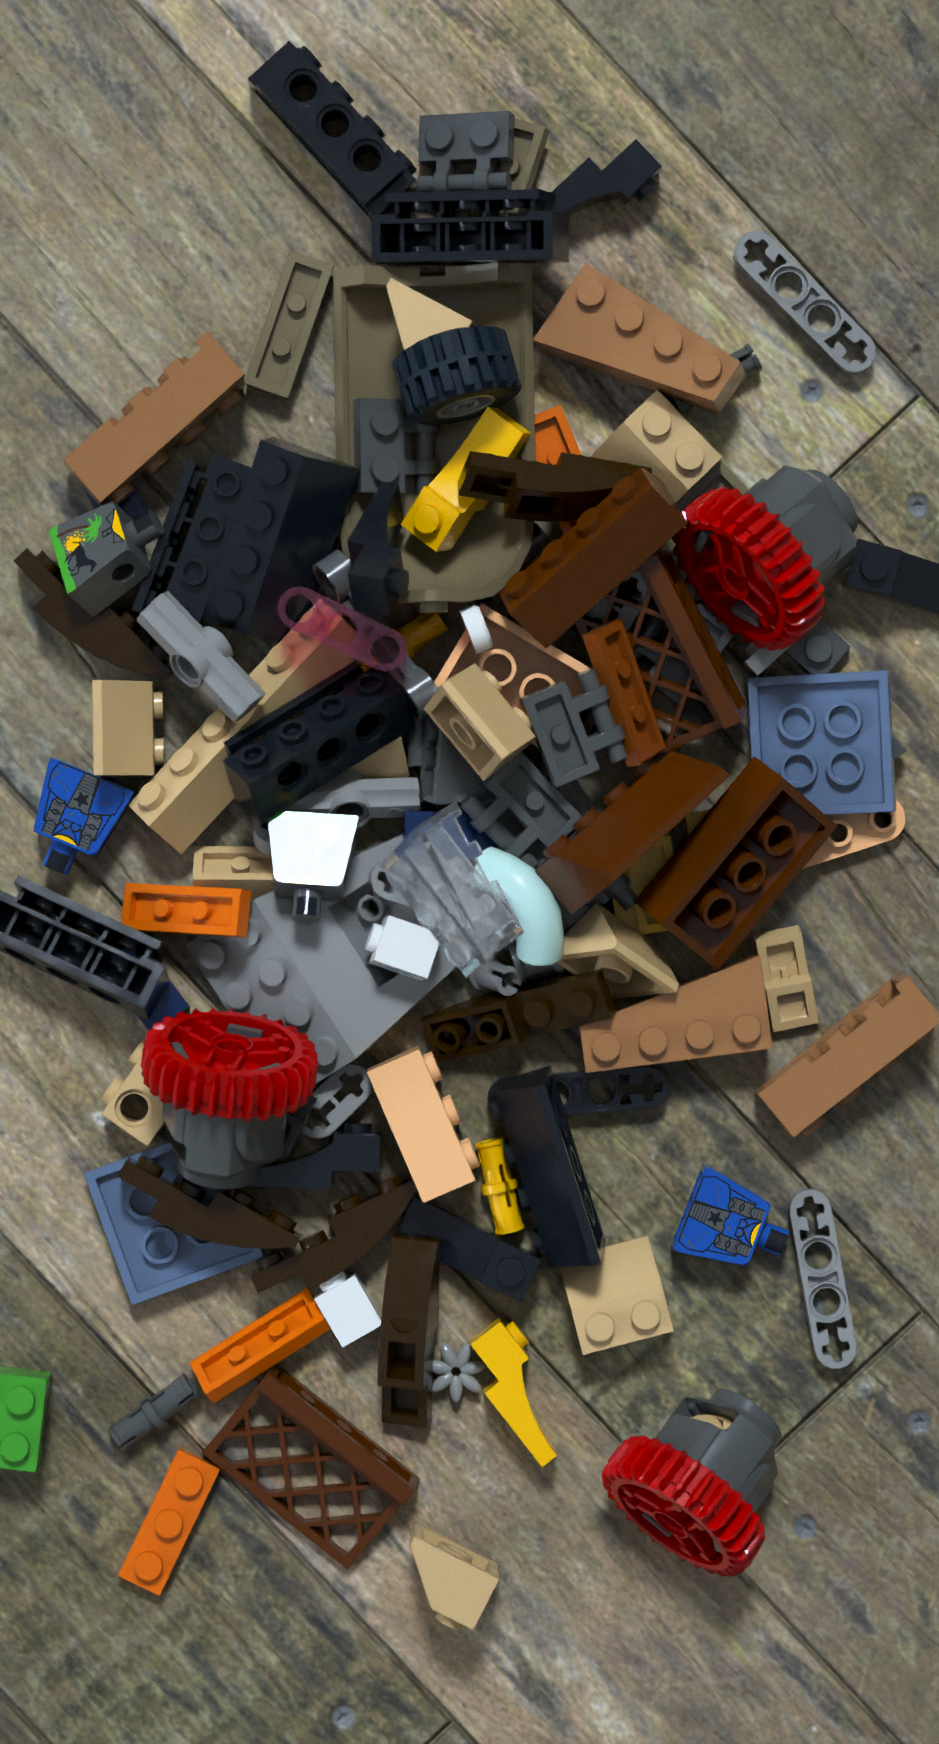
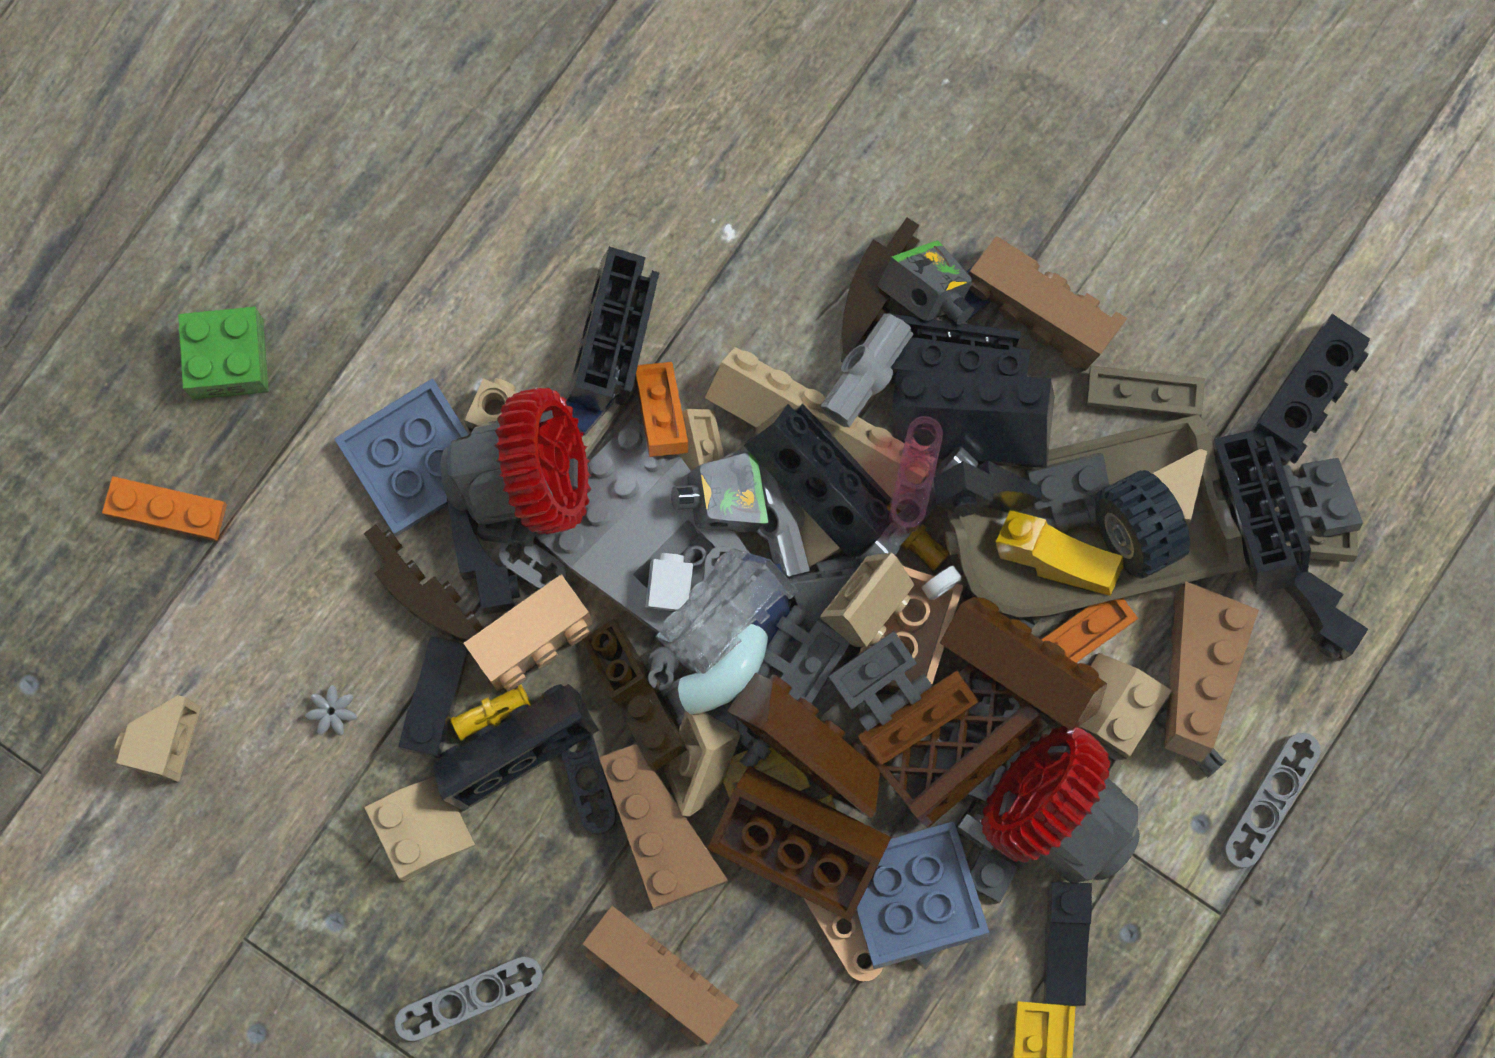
camera: 70 degrees right, 10 degrees down
torso [33,758,137,875] -> none
tan slope [92,680,165,777] -> none
dark grey pin [108,1373,201,1452] -> none
dark brown slope [117,1155,301,1249] -> none
orange plate [189,1288,331,1404] -> none
reddish brown fence [202,1364,420,1570] -> none
white brick [314,1271,381,1348] -> none
dark brown slope [377,1234,440,1428] -> none
dark brown slope [458,451,652,522] -> none
yellow slope [470,1317,557,1467] -> none
red piece [601,1389,782,1577] -> none
torso [671,1164,789,1266] -> none
tan slope [753,925,819,1033] -> none

